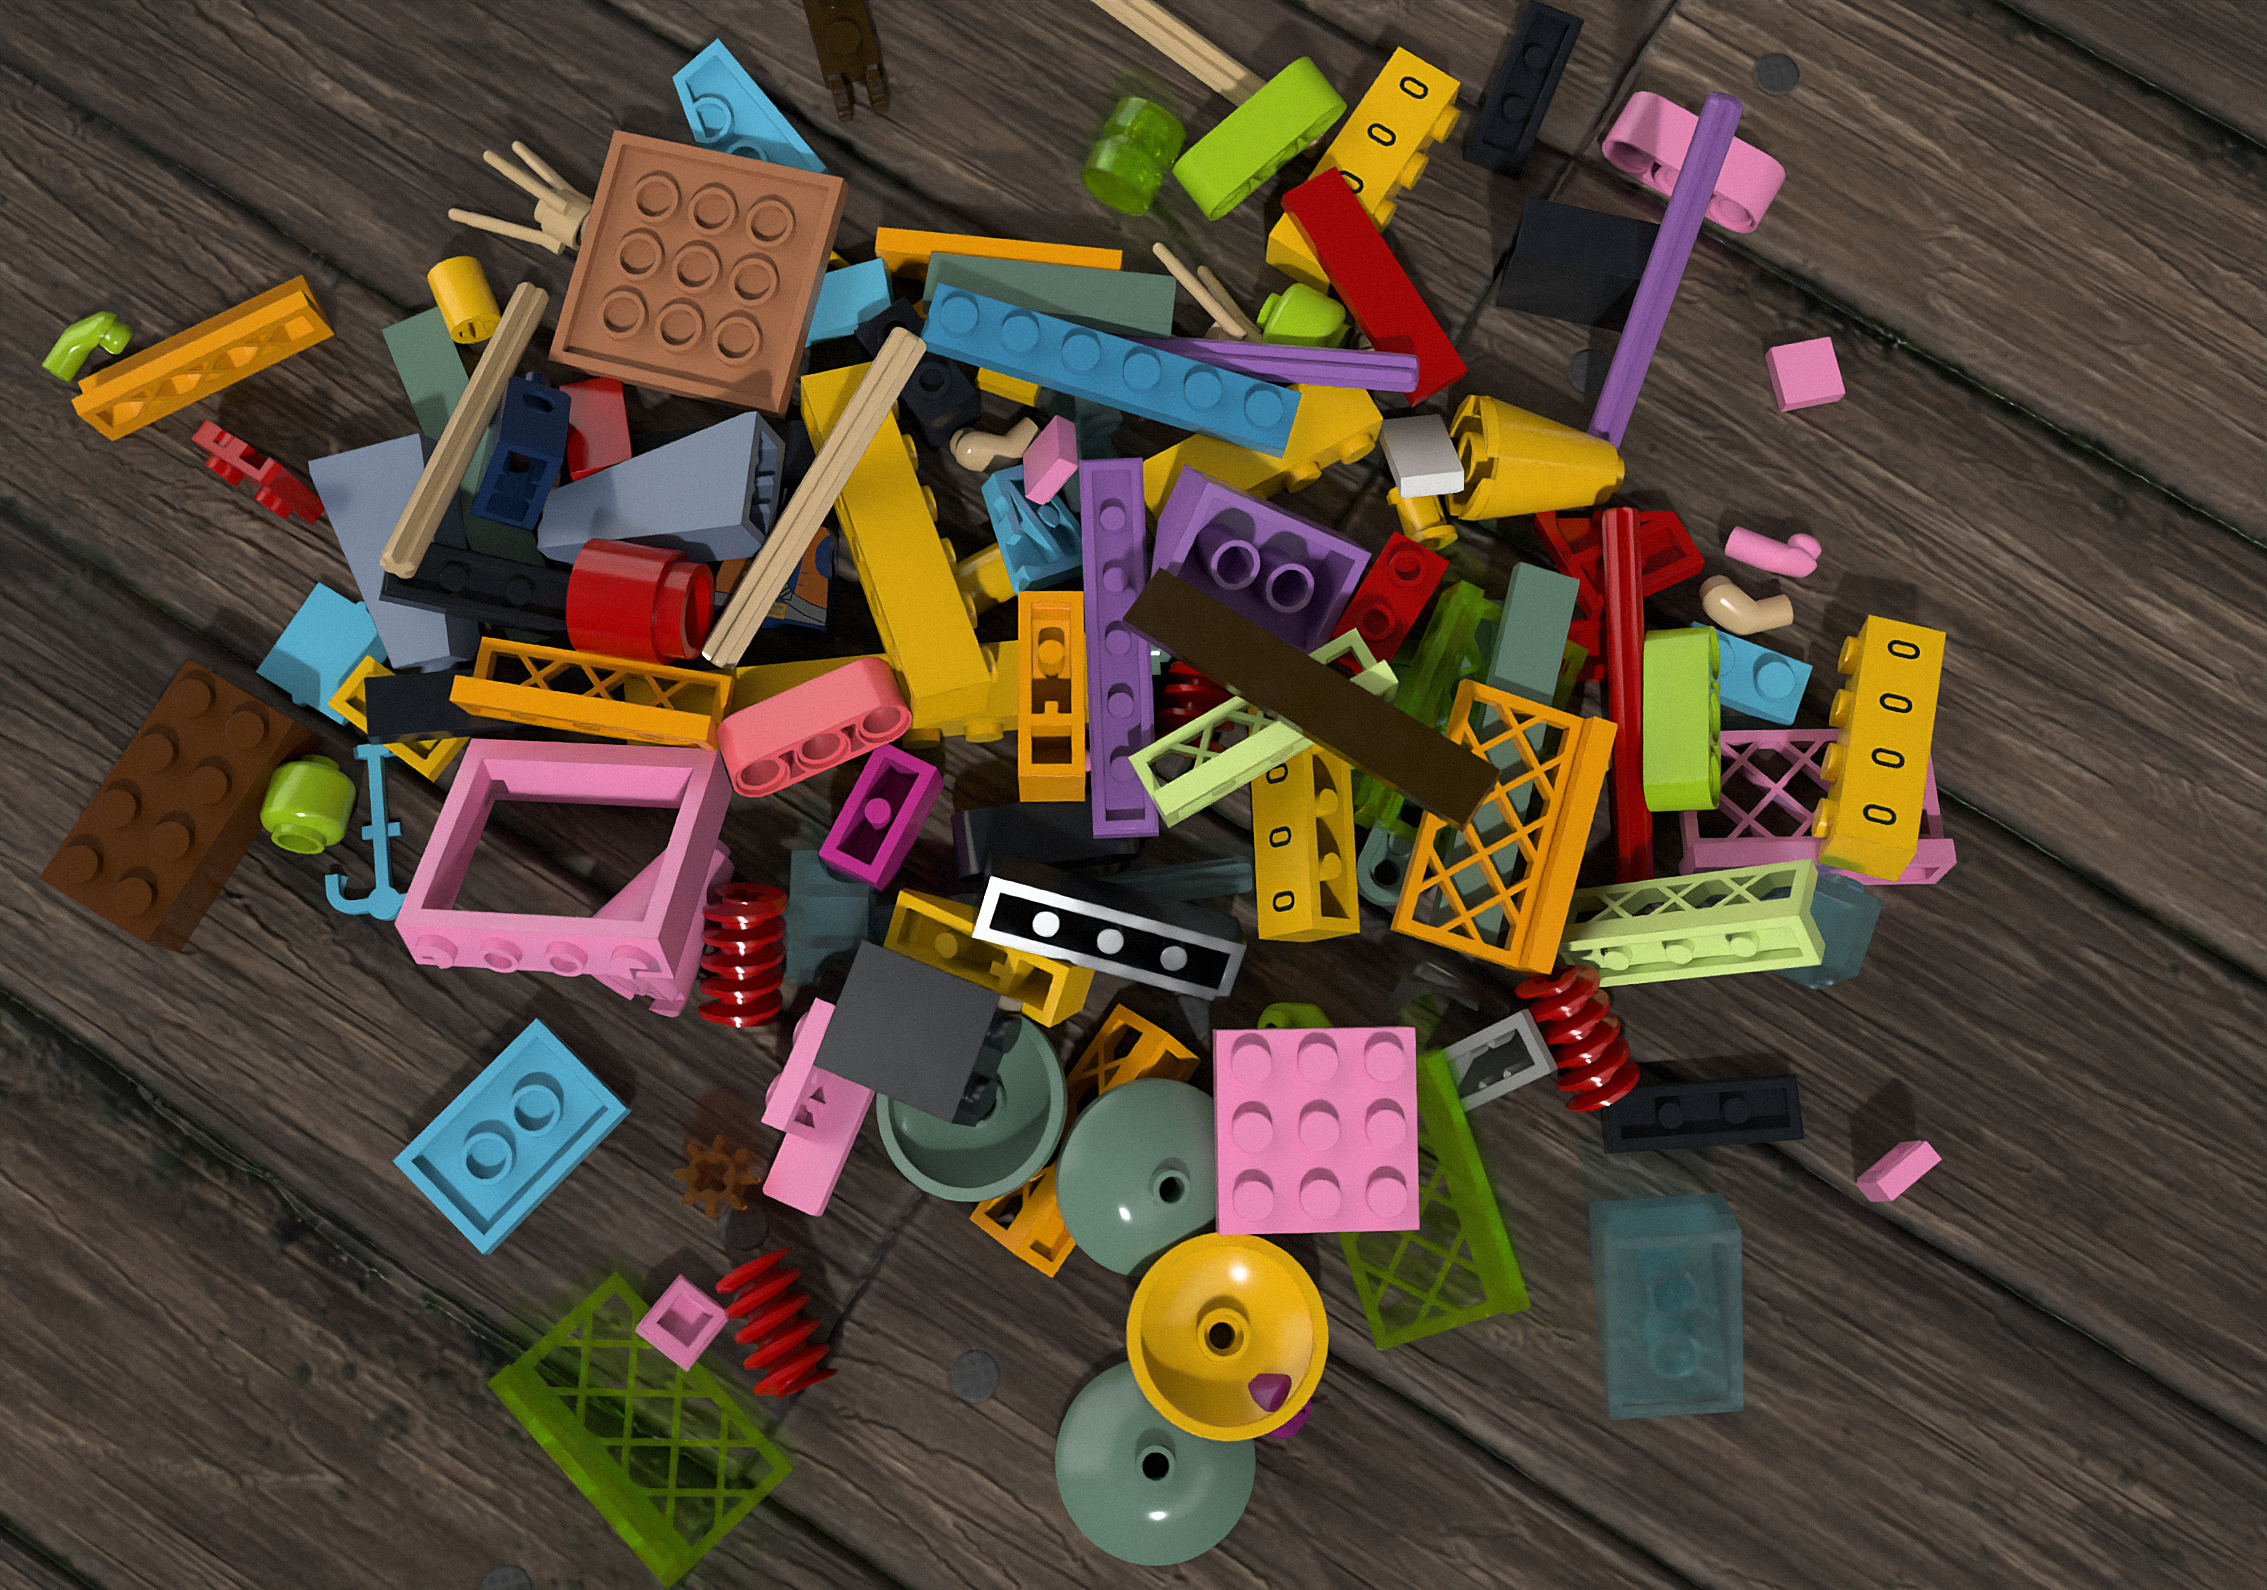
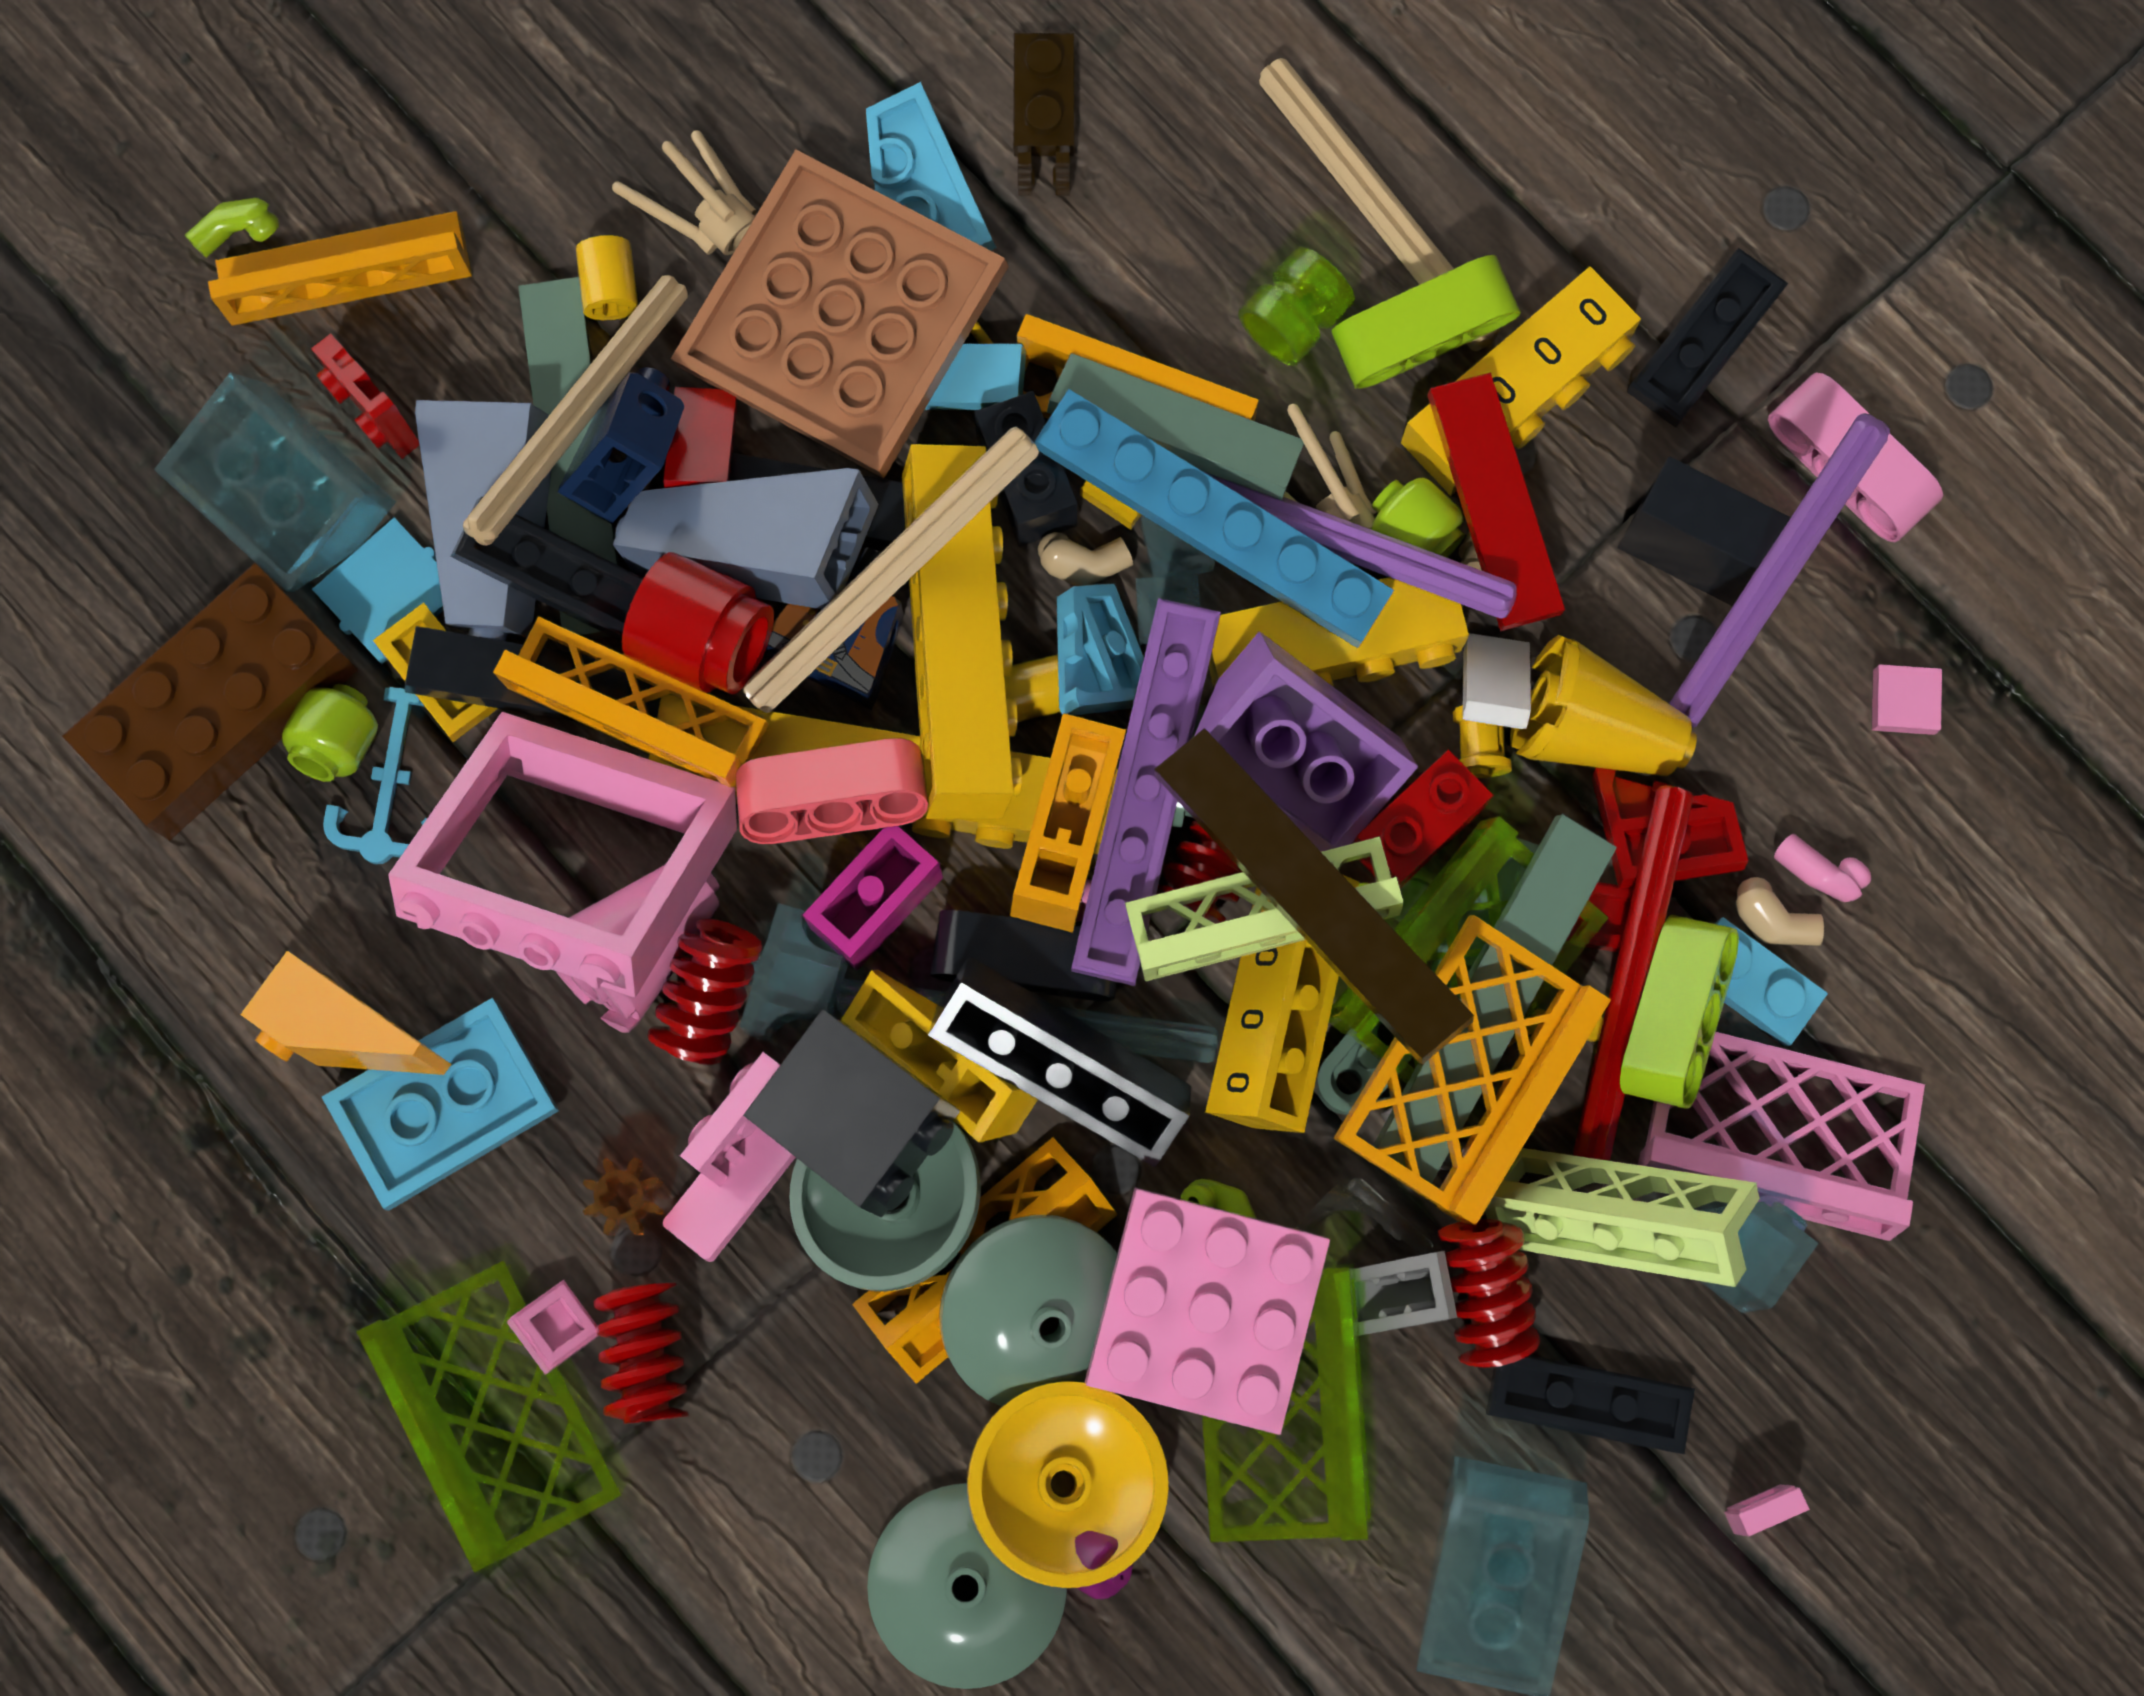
camera: 15 degrees right, 0 degrees up
bright pink tile [1023,415,1079,506] -> none
yellow brick [1811,615,1946,882] -> none
none -> clear light blue slope [154,372,397,592]
none -> light orange slope [240,951,452,1075]

